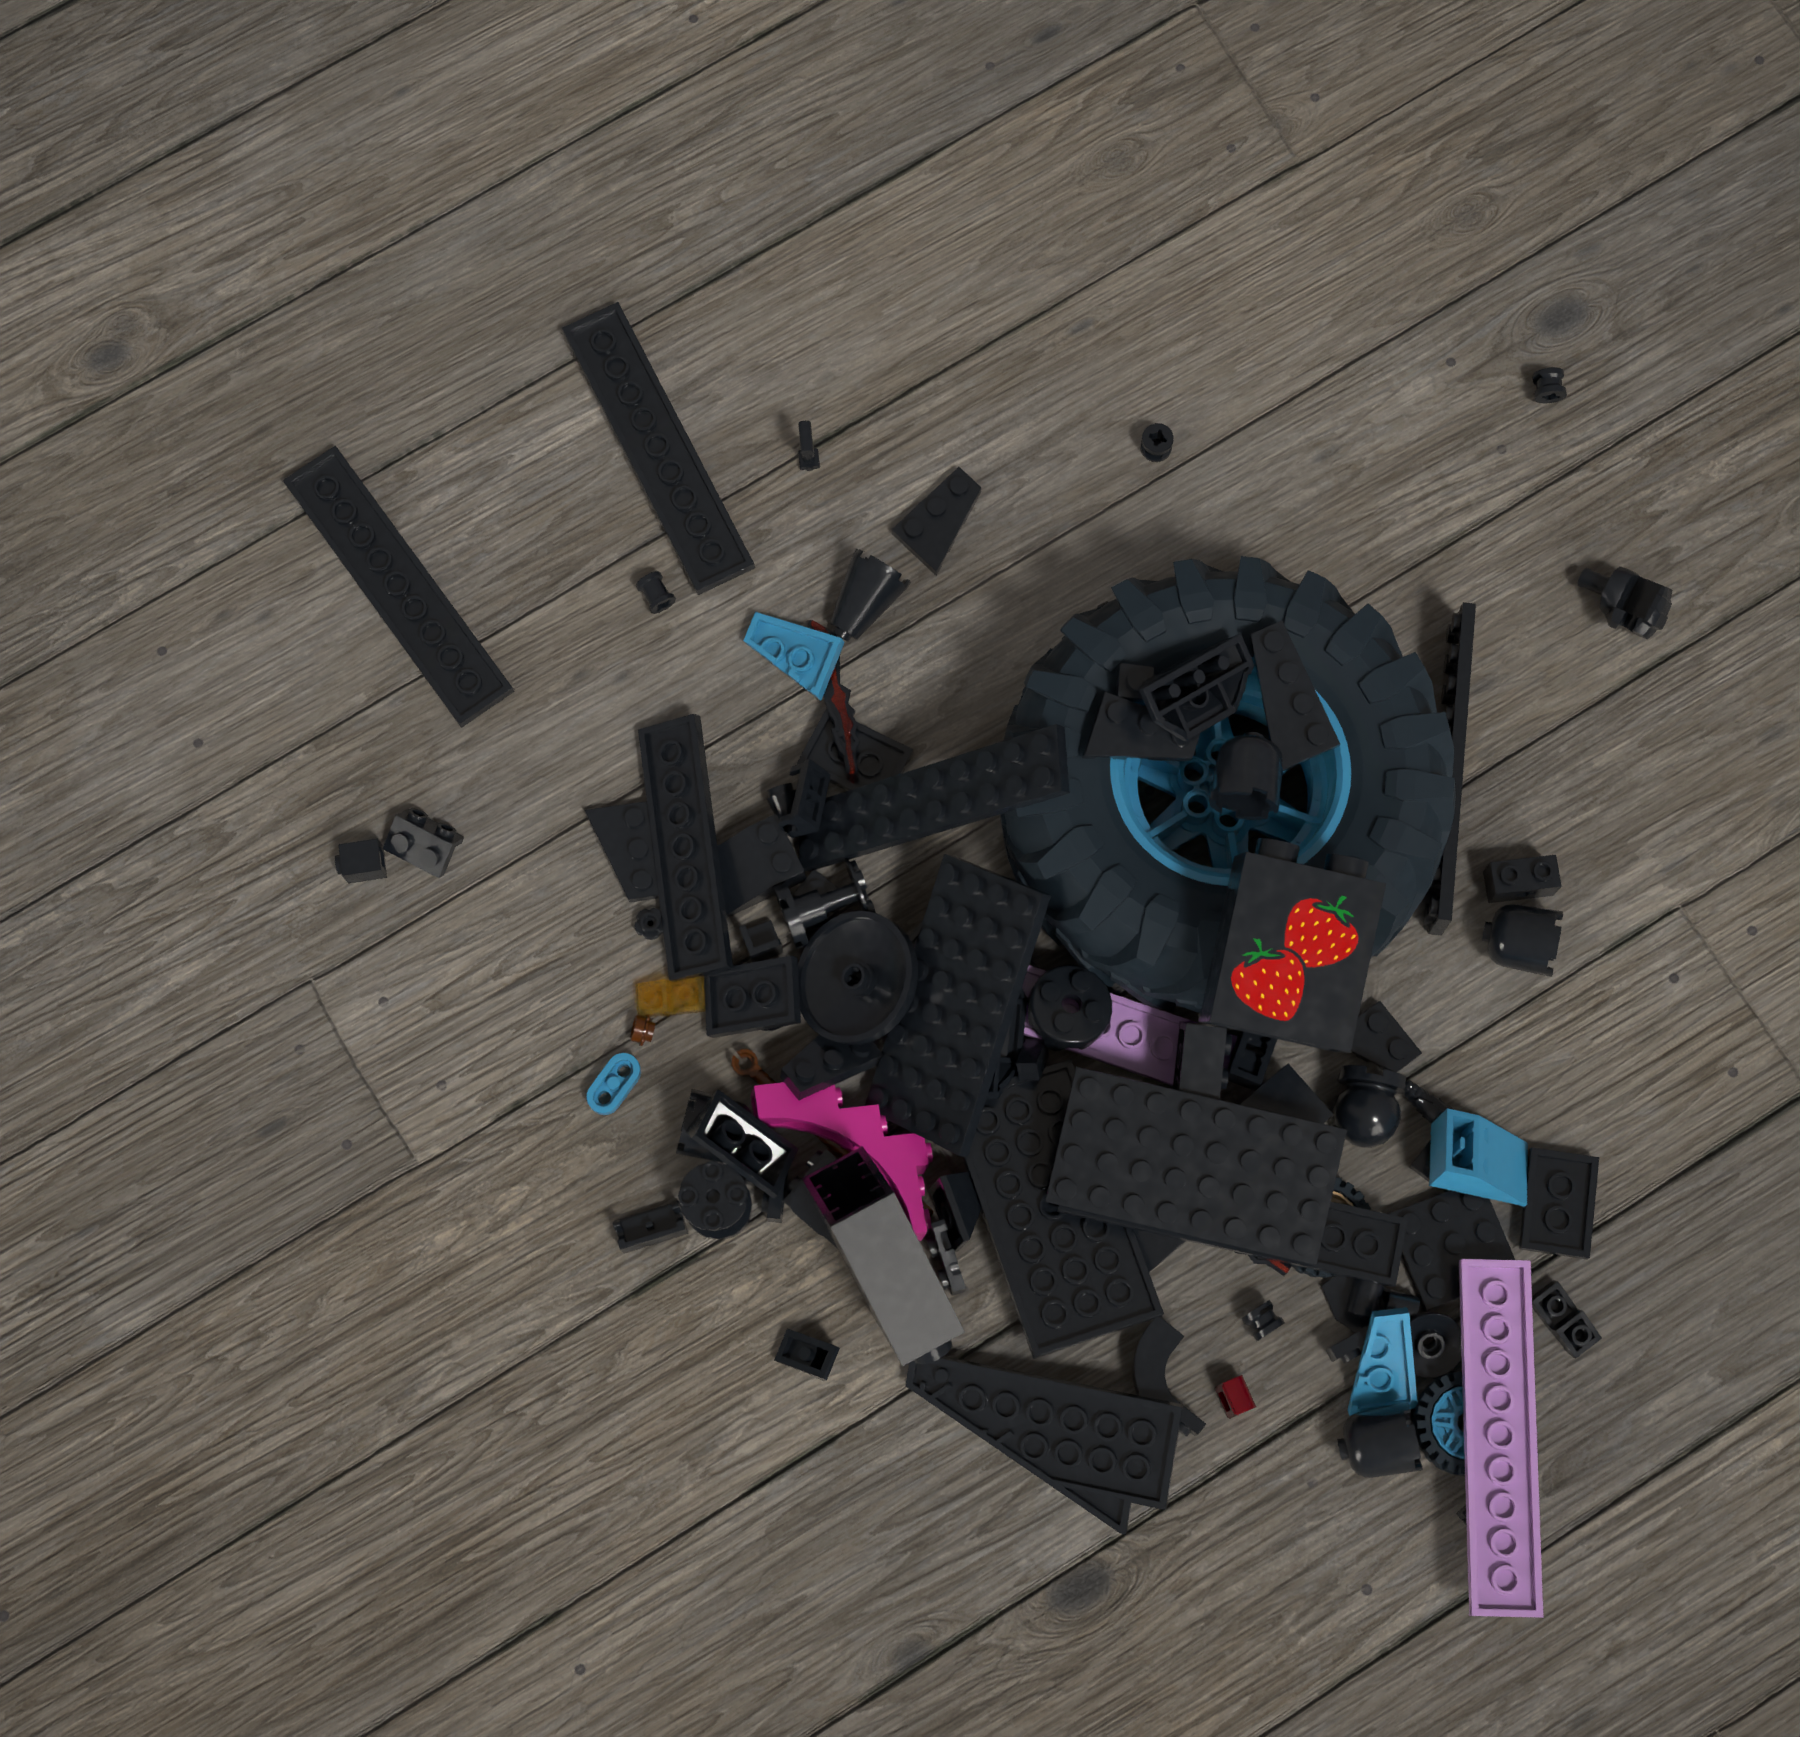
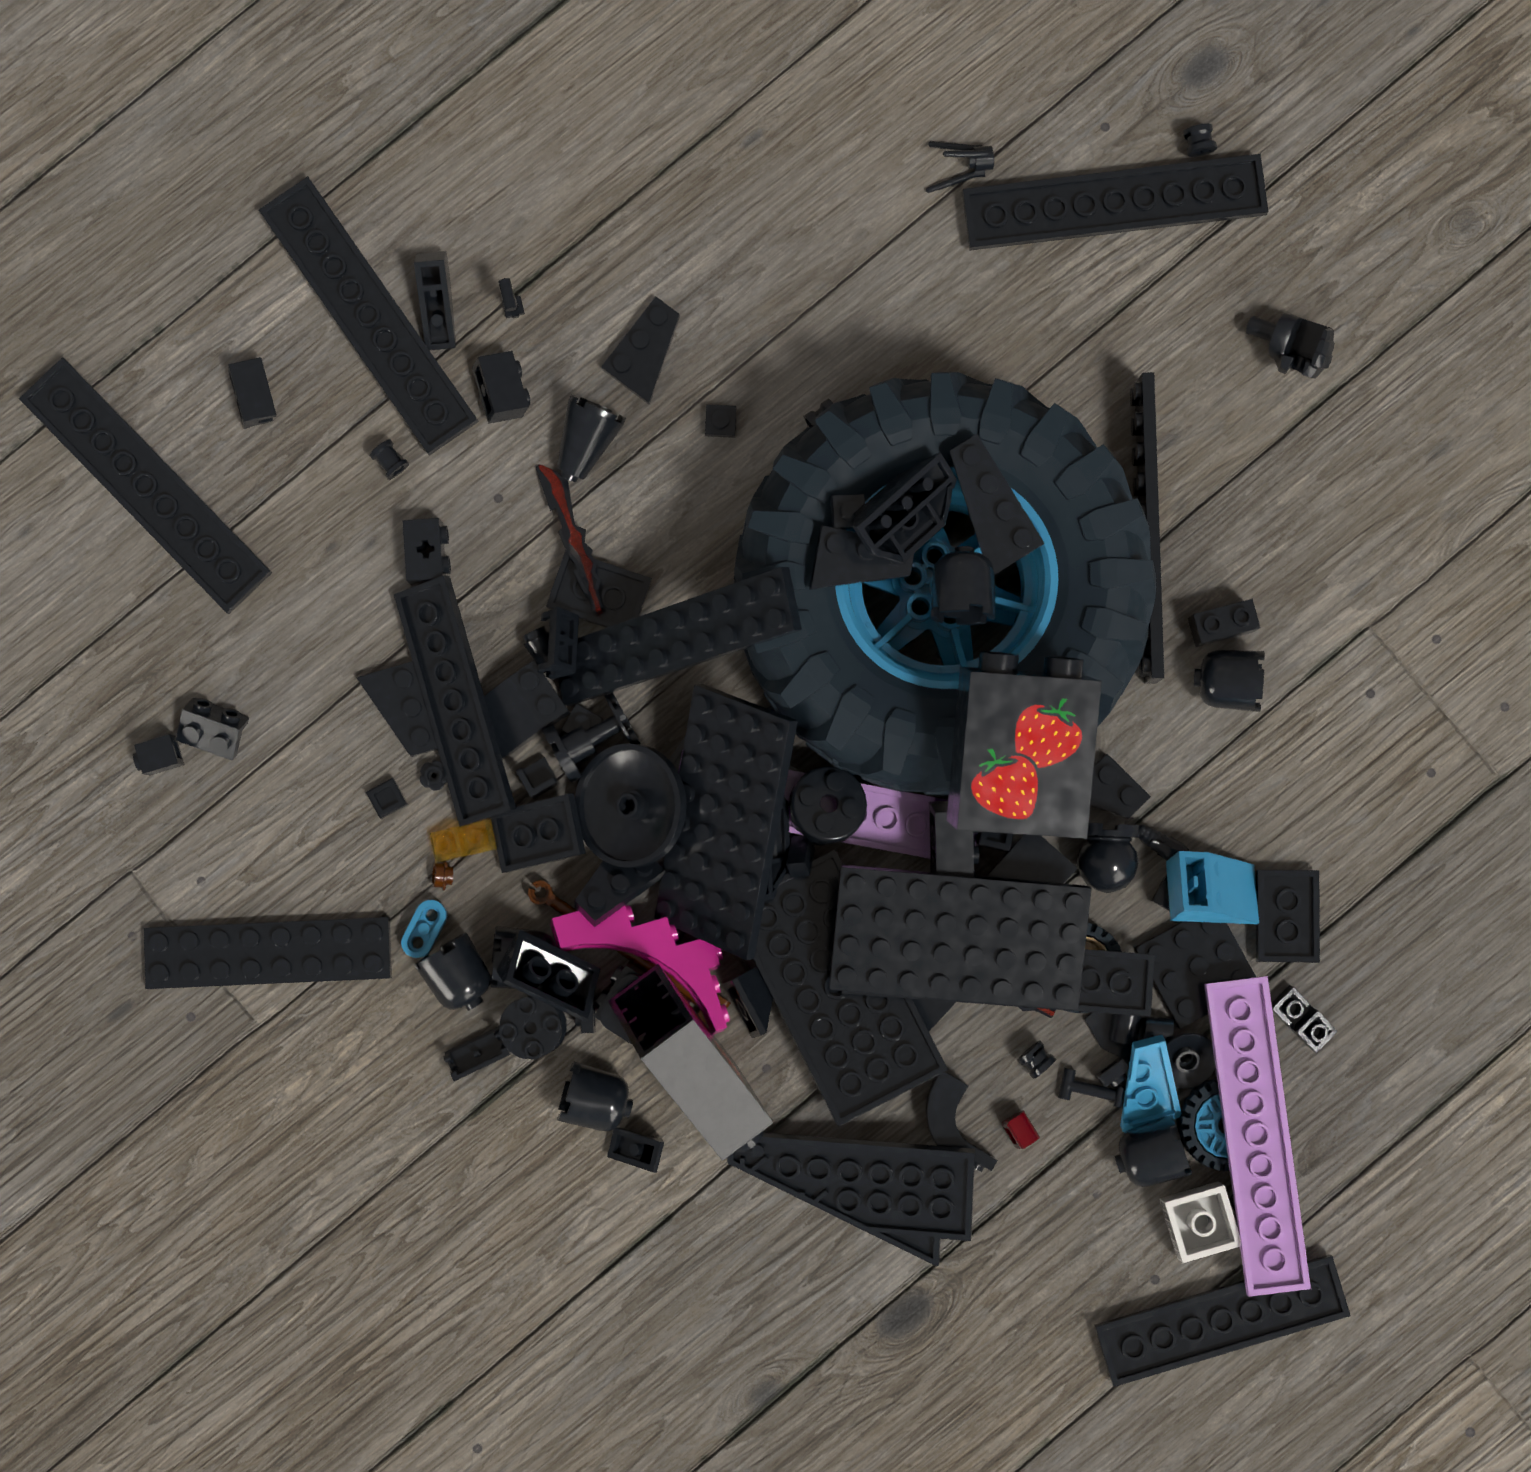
camera: 10 degrees left, 10 degrees up
dark azure wing [743,612,845,701] -> none
black wing [926,1219,966,1296] -> none
black wheel [1140,423,1174,462] -> none
none -> black plate [144,917,392,989]
none -> black hinge [228,357,277,429]
none -> black tile [366,778,408,819]
none -> black brick [402,518,451,585]
none -> black slope [414,251,456,350]
none -> black cylinder [414,933,491,1011]
none -> black brick [472,351,530,424]
none -> black cylinder [557,1061,633,1131]
none -> black plate [705,404,737,438]
none -> black plant [926,141,994,193]
none -> black plate [962,154,1269,251]
none -> black piece [1058,1068,1125,1108]
none -> black plate [1094,1254,1351,1387]
none -> white brick [1160,1182,1241,1263]

